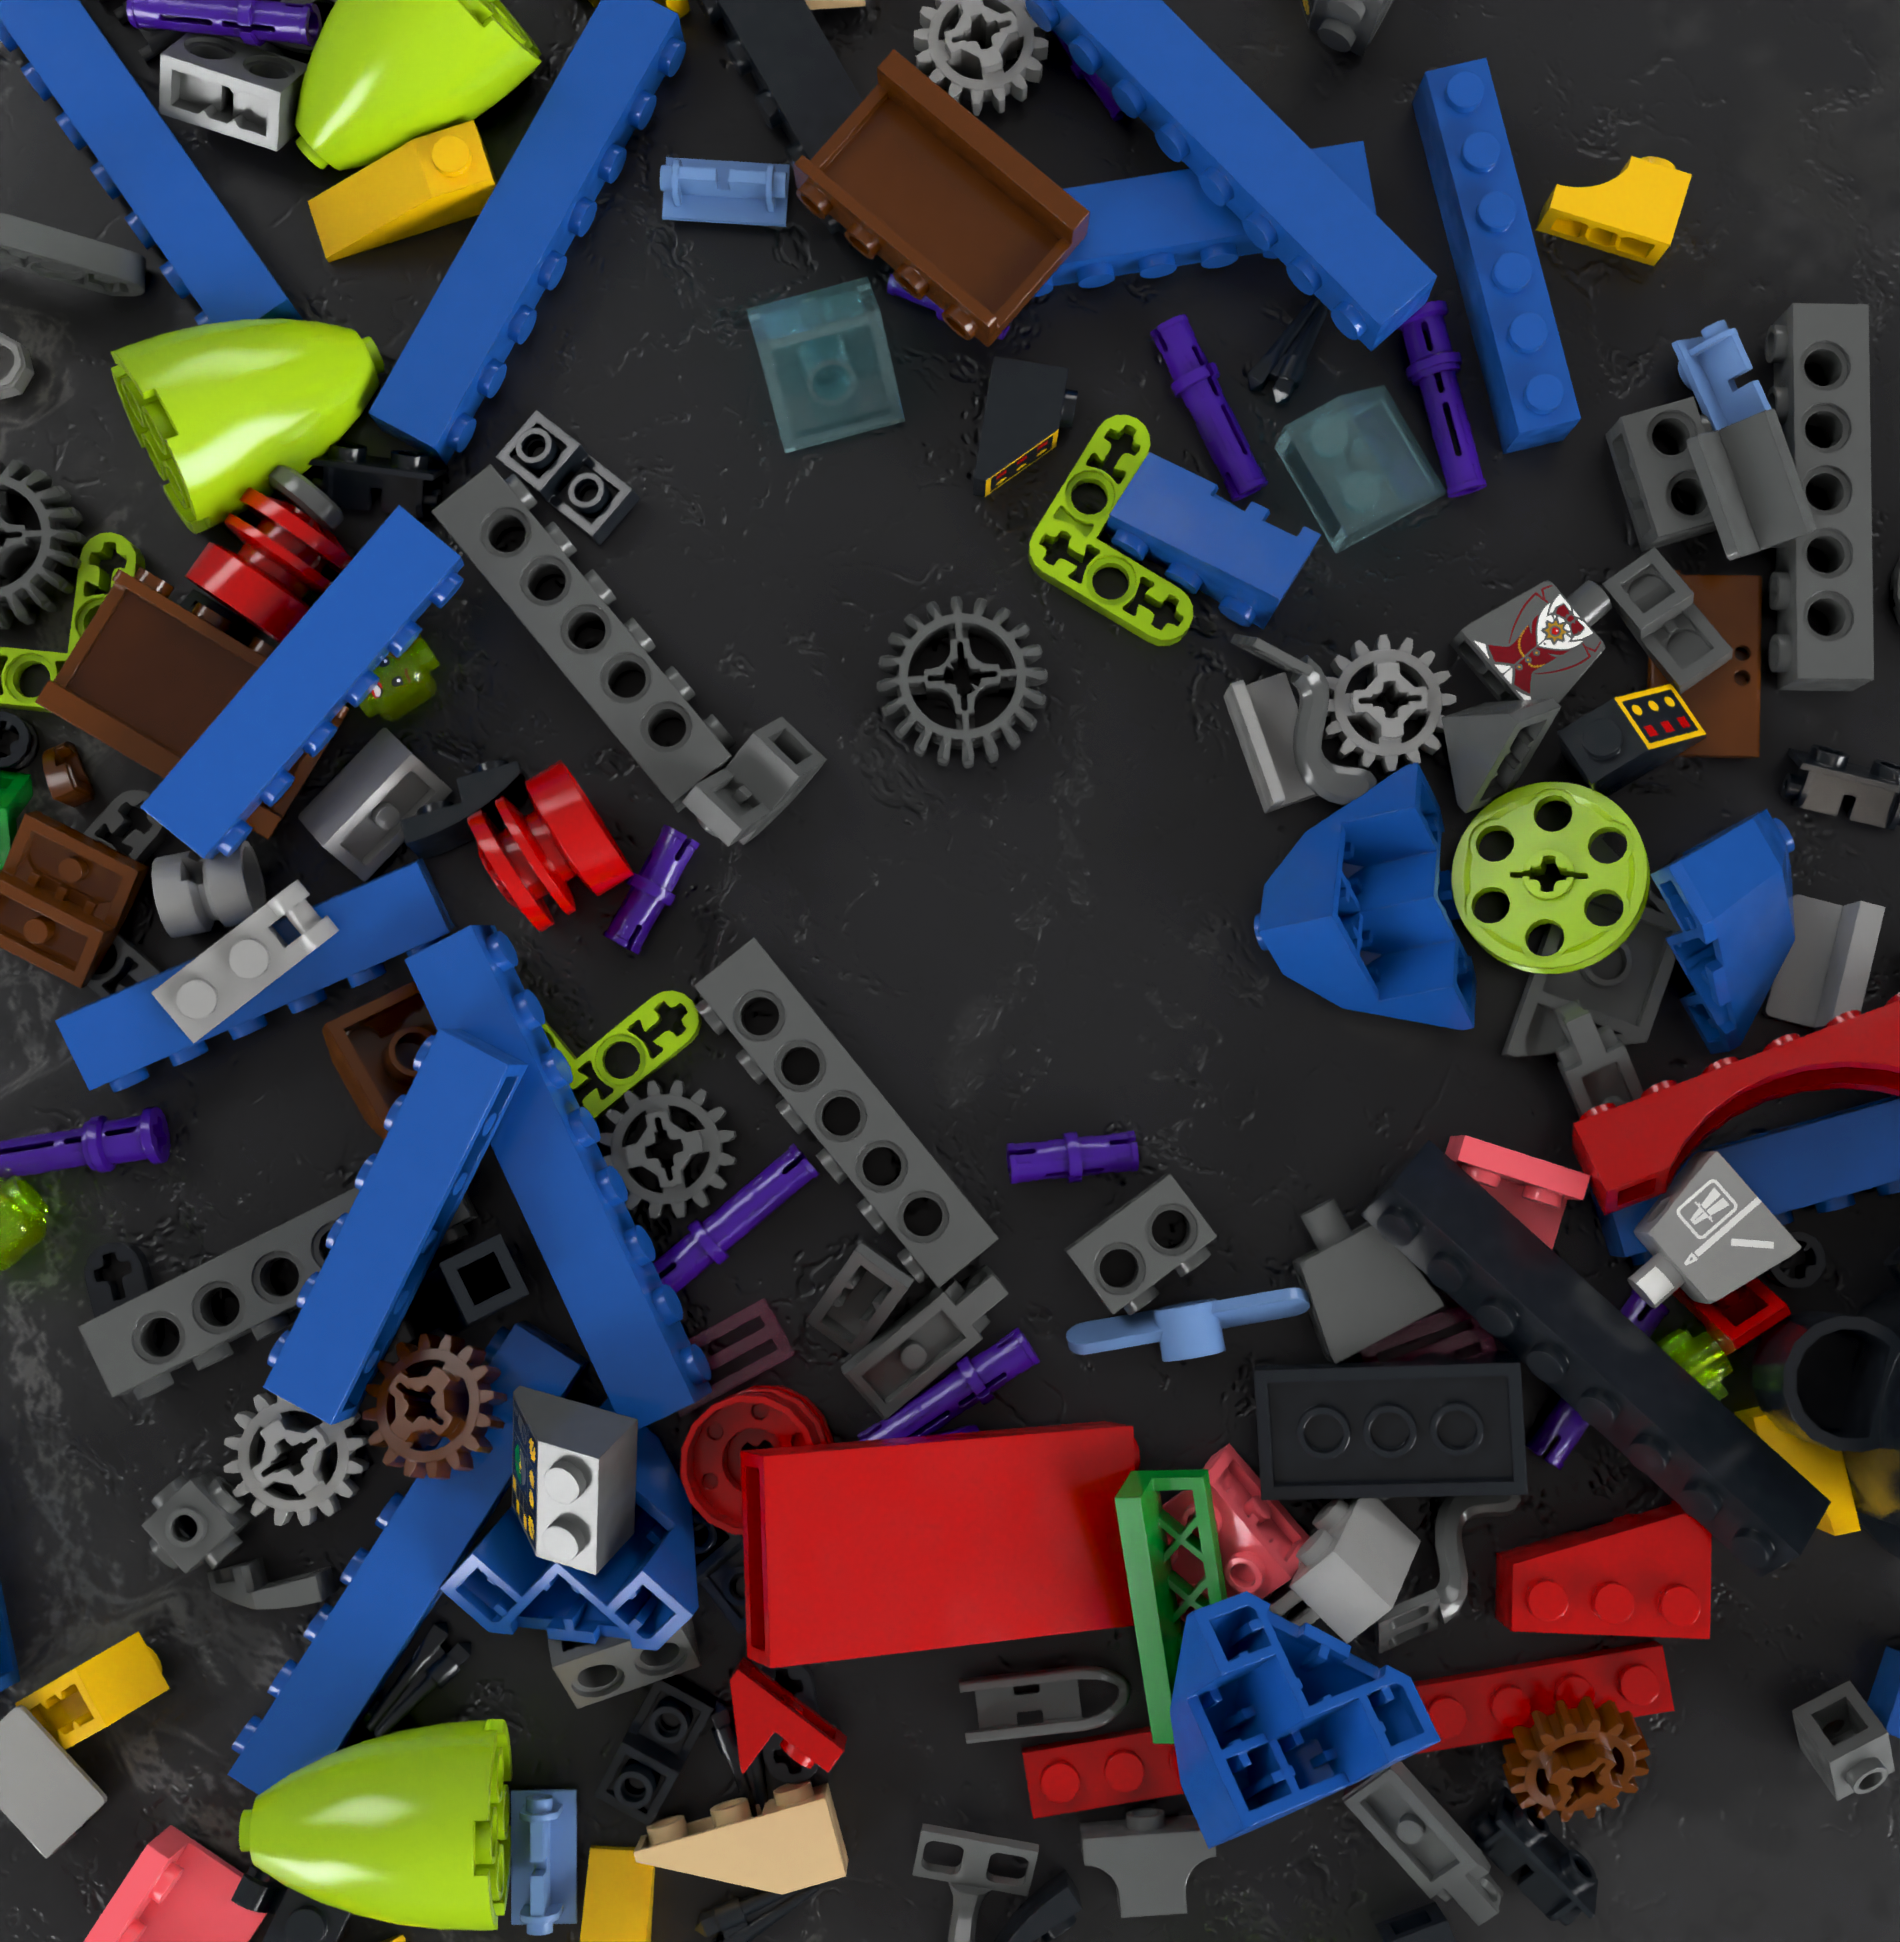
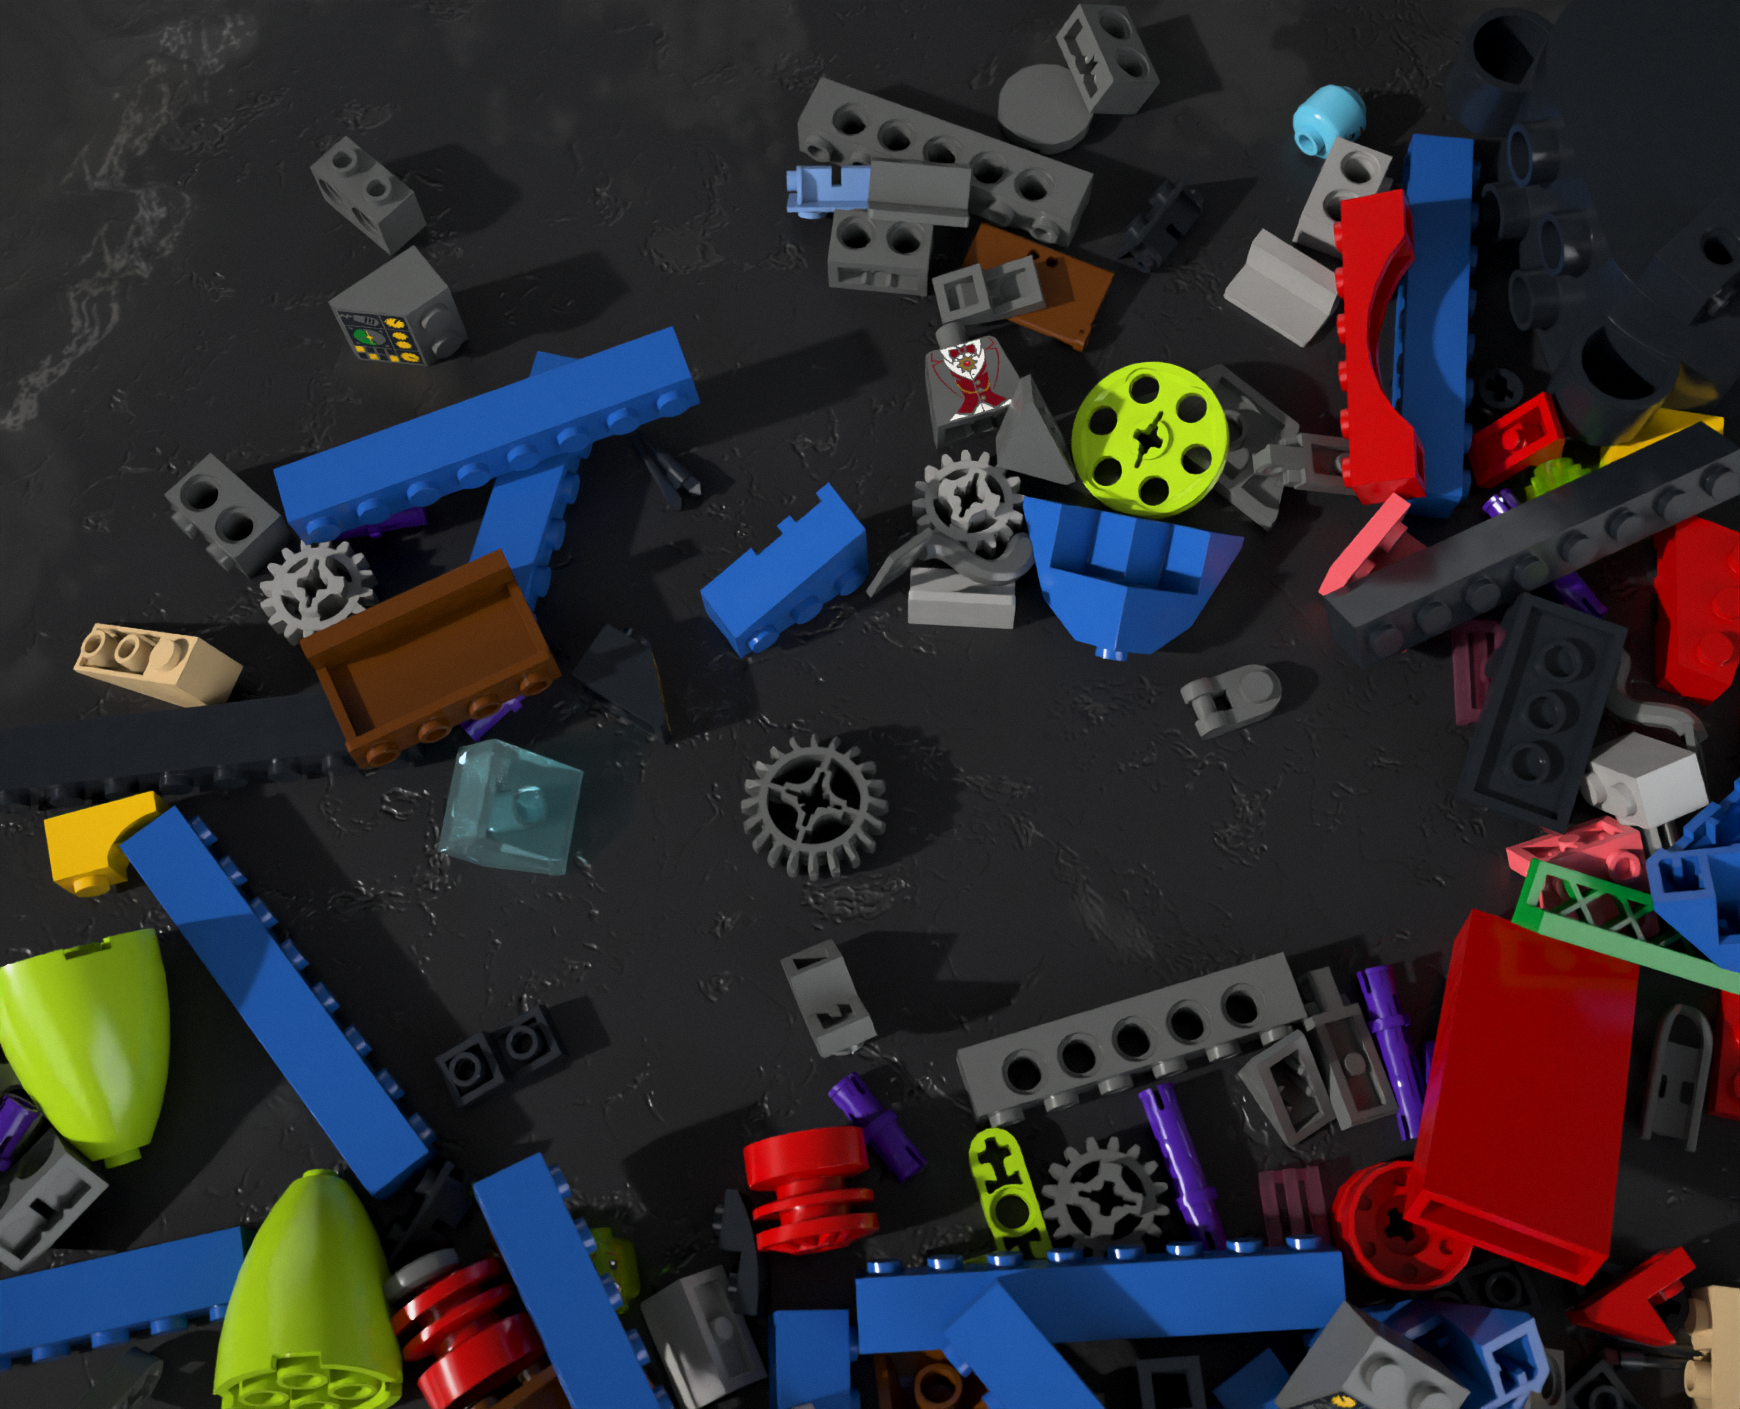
camera: 65 degrees left, 15 degrees down
yellow slope [308,120,498,263] -> none
dark grey brick [431,464,736,813] -> none
medium blue hinge [660,157,790,227] -> none
dark purple pin [1006,1130,1139,1184] -> none
lime beam [1028,415,1193,646] -> none
dark grey brick [1064,1174,1217,1316] -> none
medium blue piece [1066,1288,1310,1362] -> none
dark purple pin [1150,314,1269,502] -> none
clear light blue slope [1275,385,1446,554] -> none
dark grey torso [1293,1198,1444,1364] -> none
dark purple pin [1396,300,1487,498] -> none
blue brick [1412,58,1581,454] -> none
yellow arch [1536,156,1692,266] -> none
black slope [1557,683,1706,797] -> none
light grey torso [1627,1151,1802,1309] -> none
blue brick [1650,808,1795,1054] -> none
none -> dark grey plate [1180,664,1282,740]

